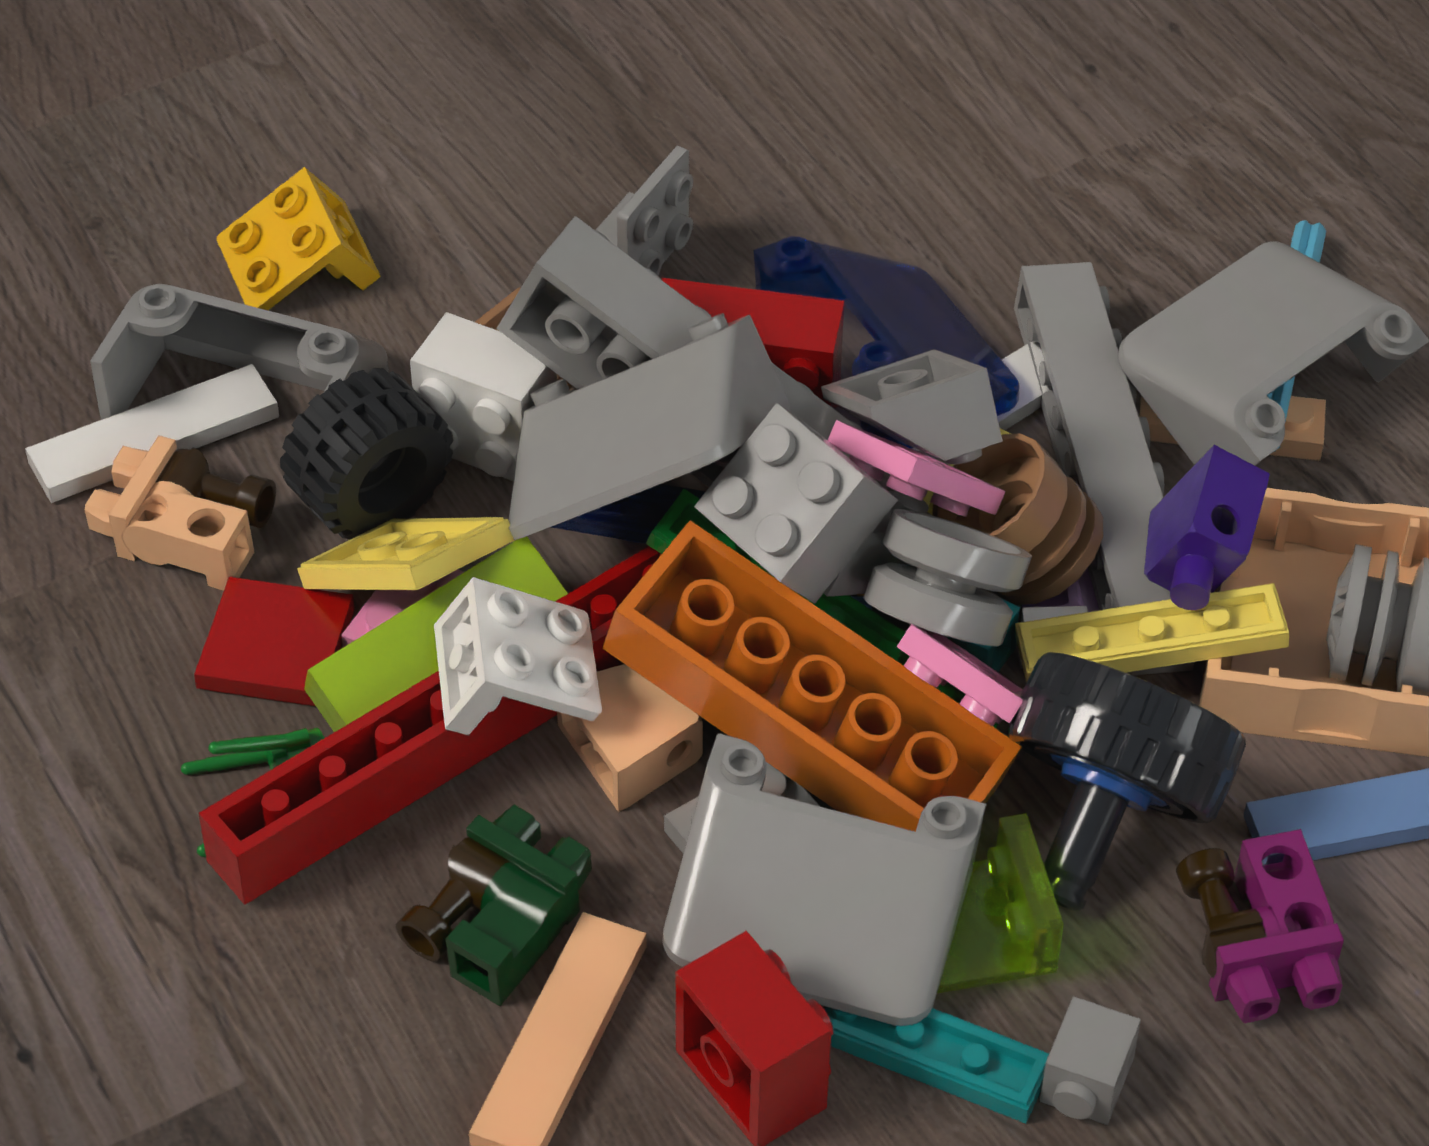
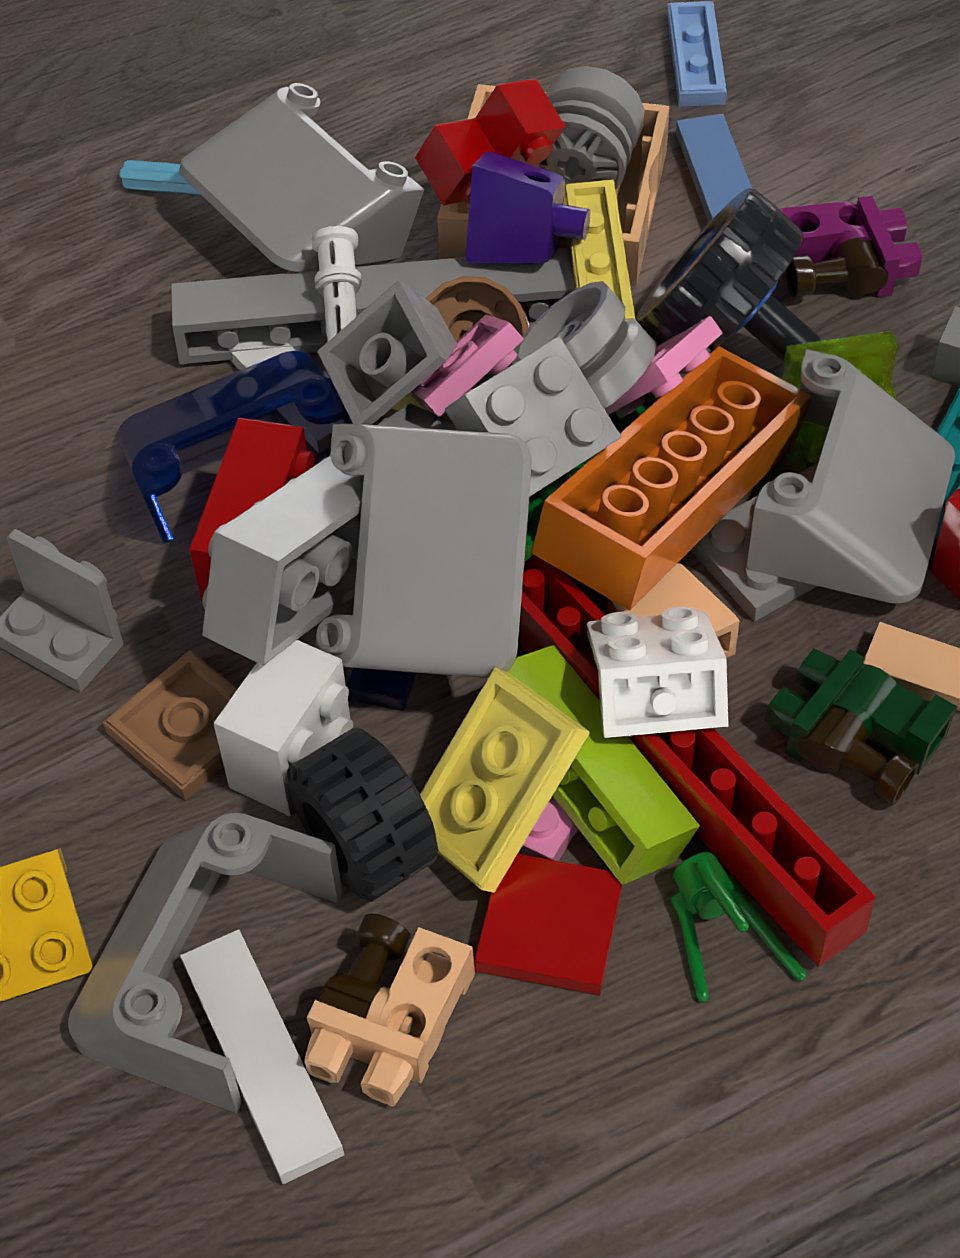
camera: 85 degrees left, 5 degrees up
none -> white pin [311,226,362,386]
none -> red brick [415,78,566,206]

